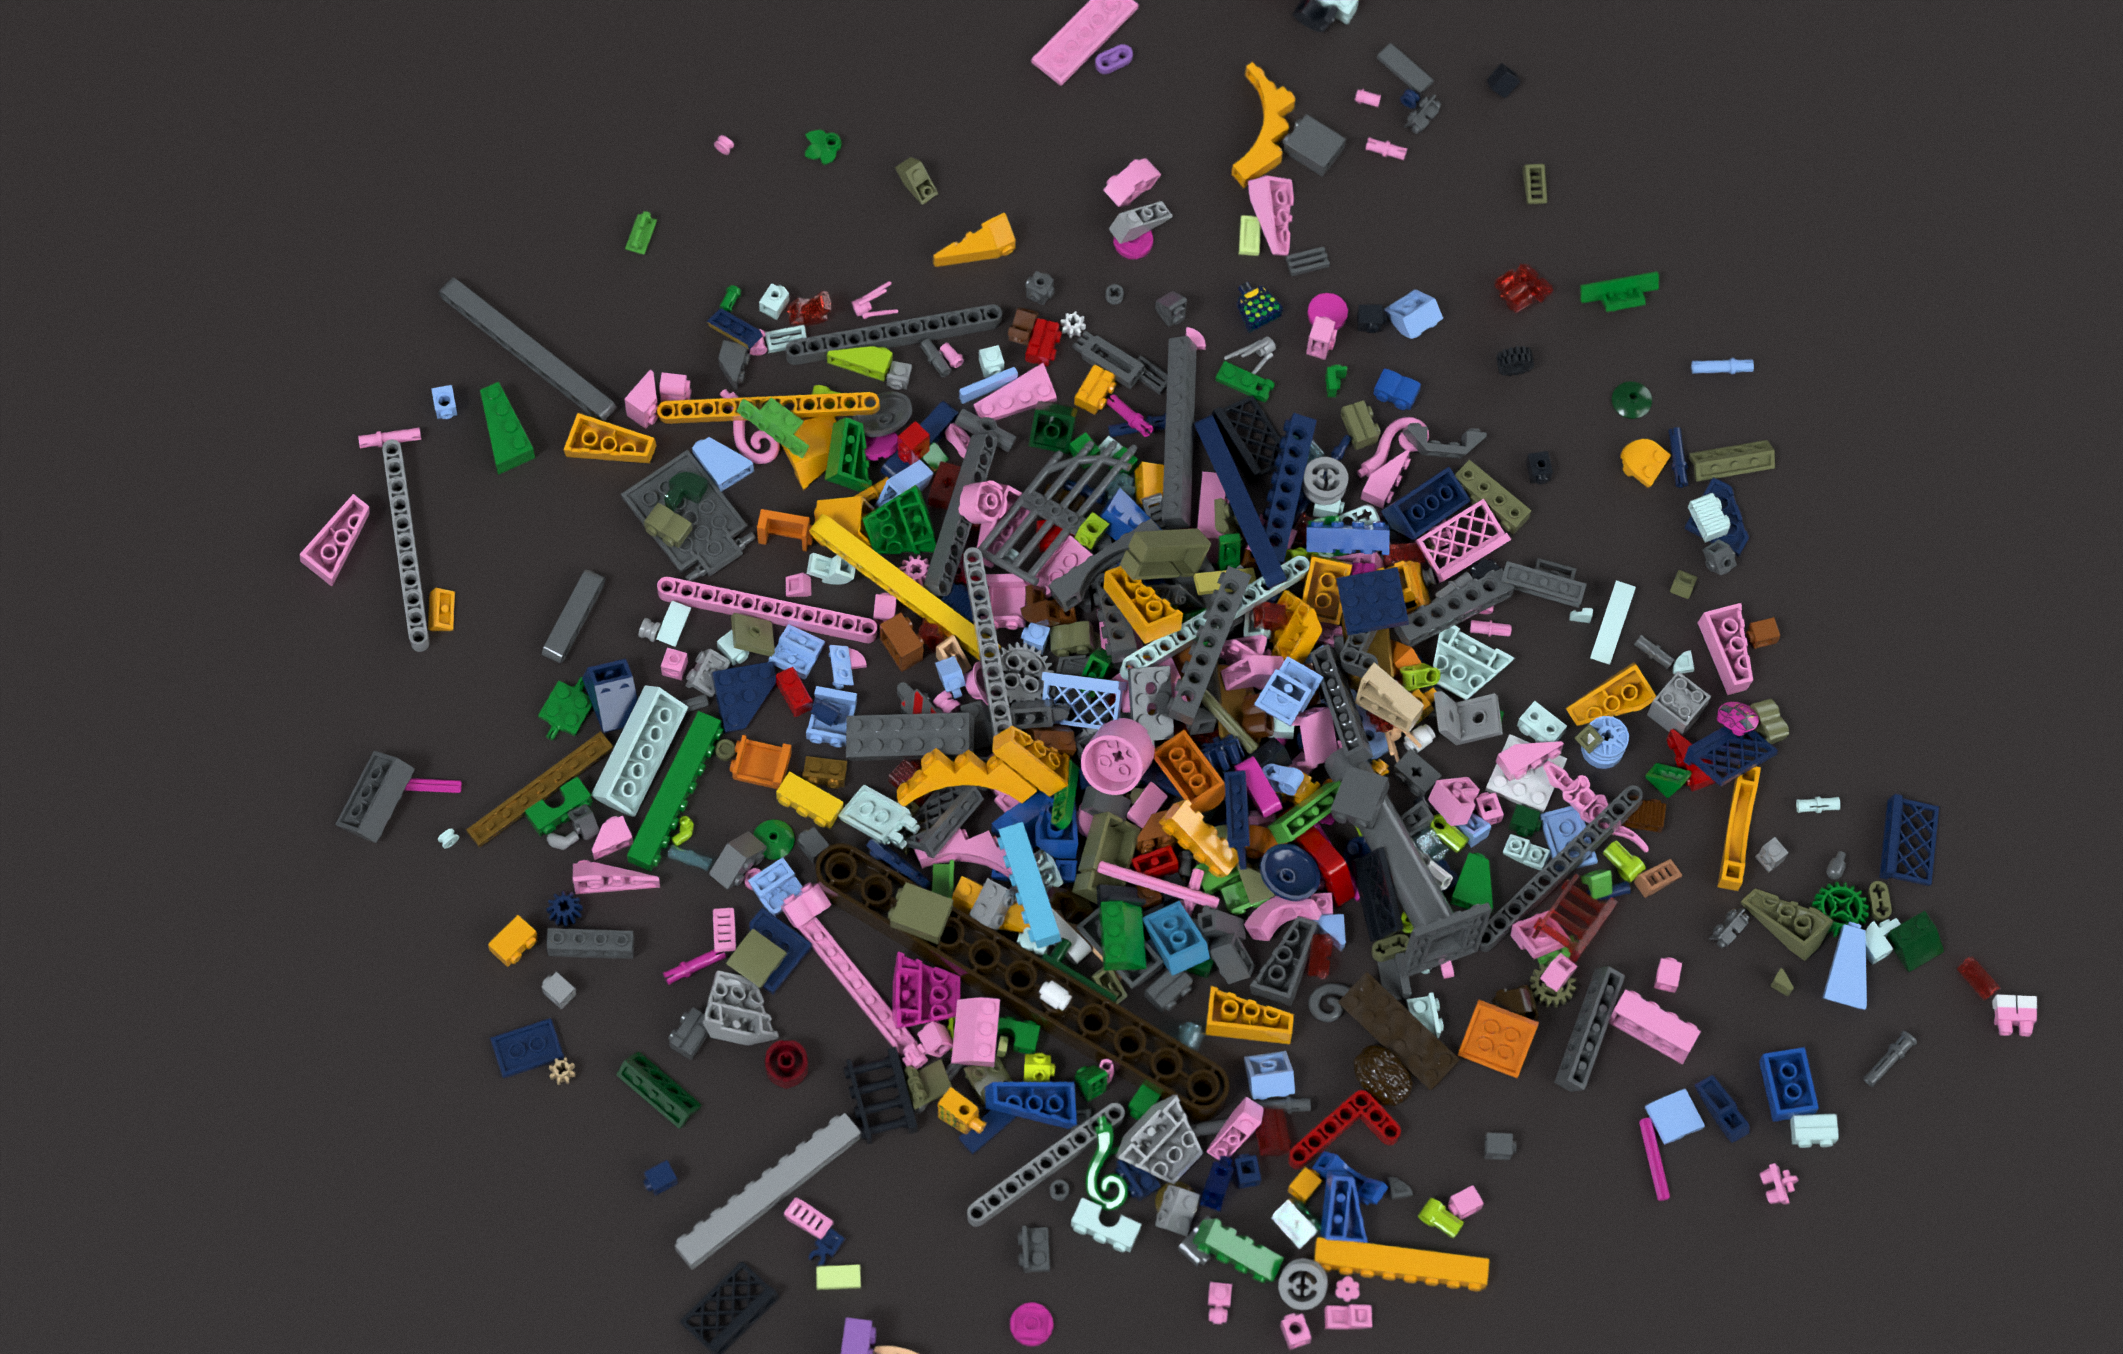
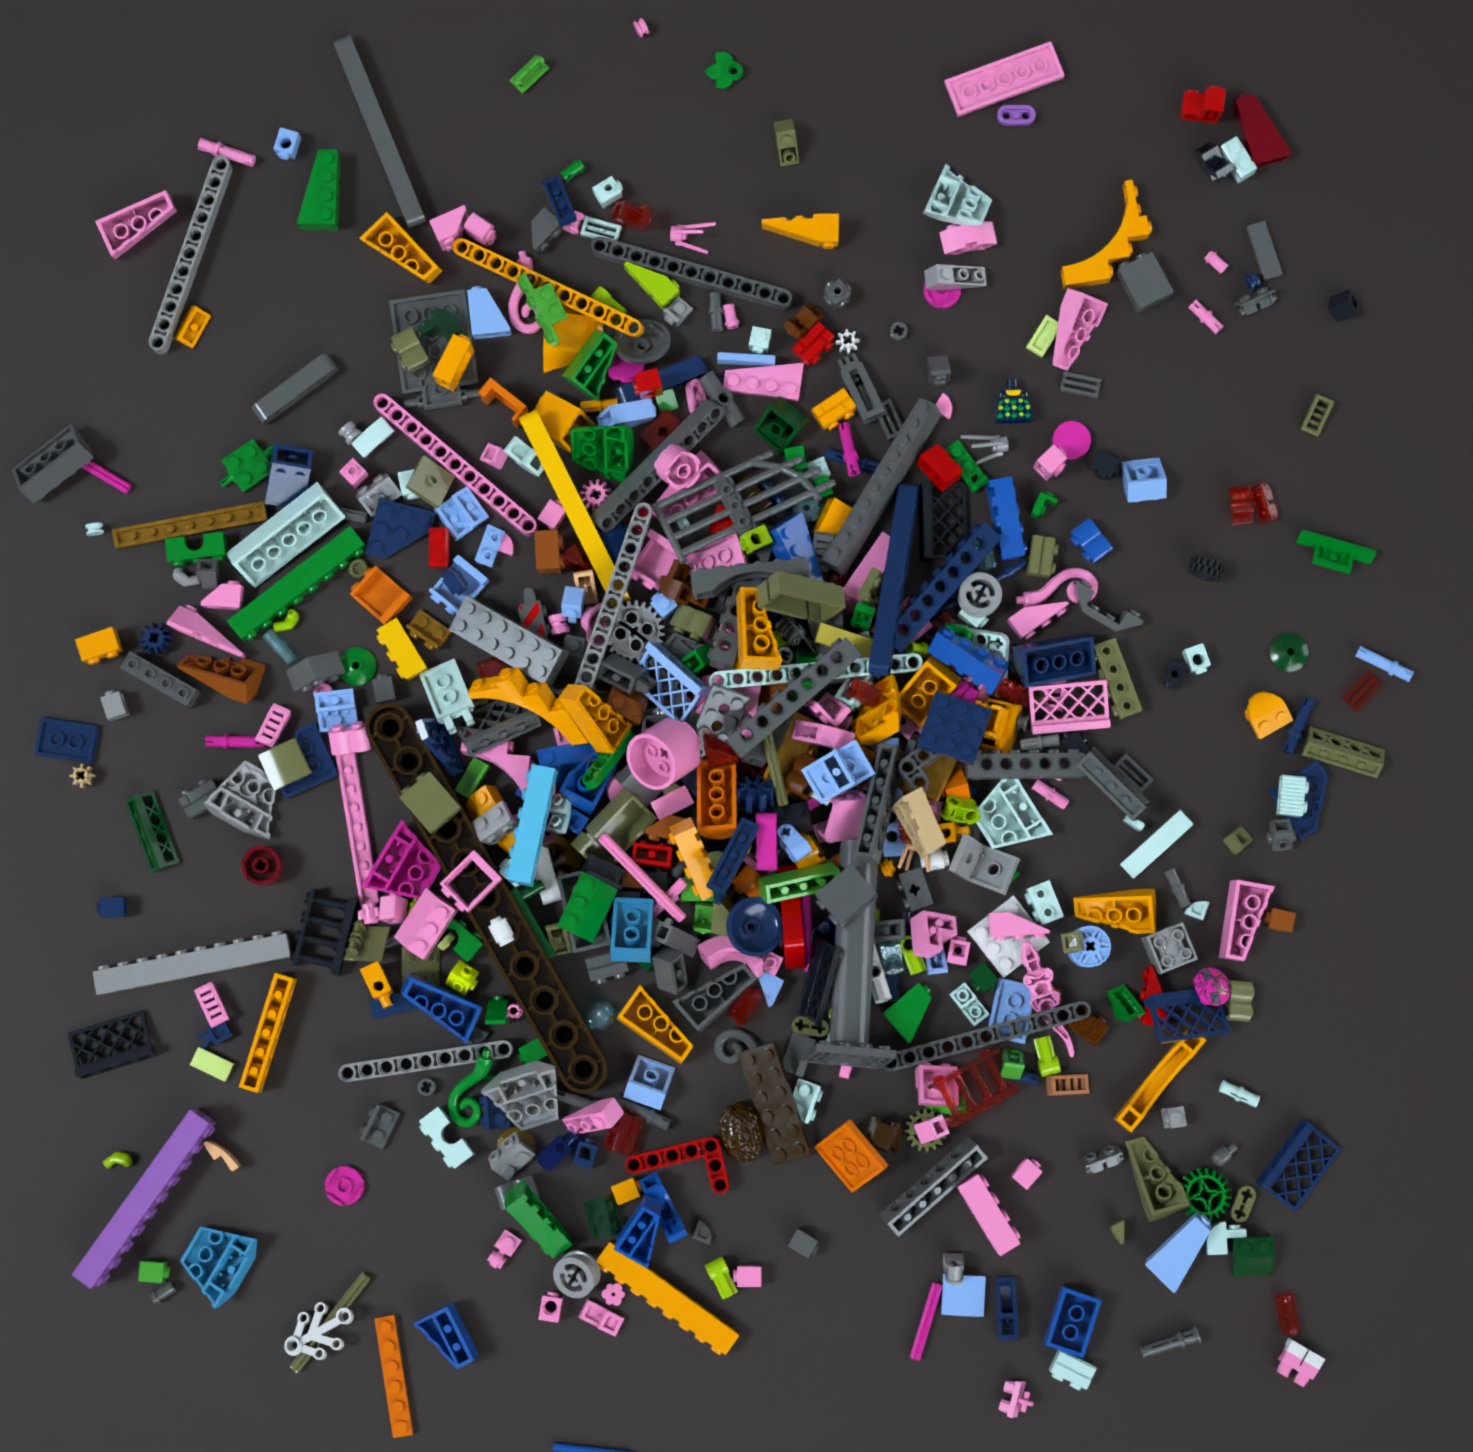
camera: 35 degrees right, 15 degrees up
none -> dark orange wedge [177,654,265,704]
none -> light orange brick [239,973,297,1093]
none -> light orange window [433,334,475,392]
none -> bright pink window [440,850,503,912]
none -> clear red slope [703,733,739,769]
none -> red brick [917,444,963,492]
none -> light aqua wedge [923,164,992,226]
none -> light grey piece [943,1253,964,1285]
none -> blue wedge [986,476,1027,562]
none -> light aqua brick [1182,643,1211,675]
none -> clear red tile [1342,671,1383,712]

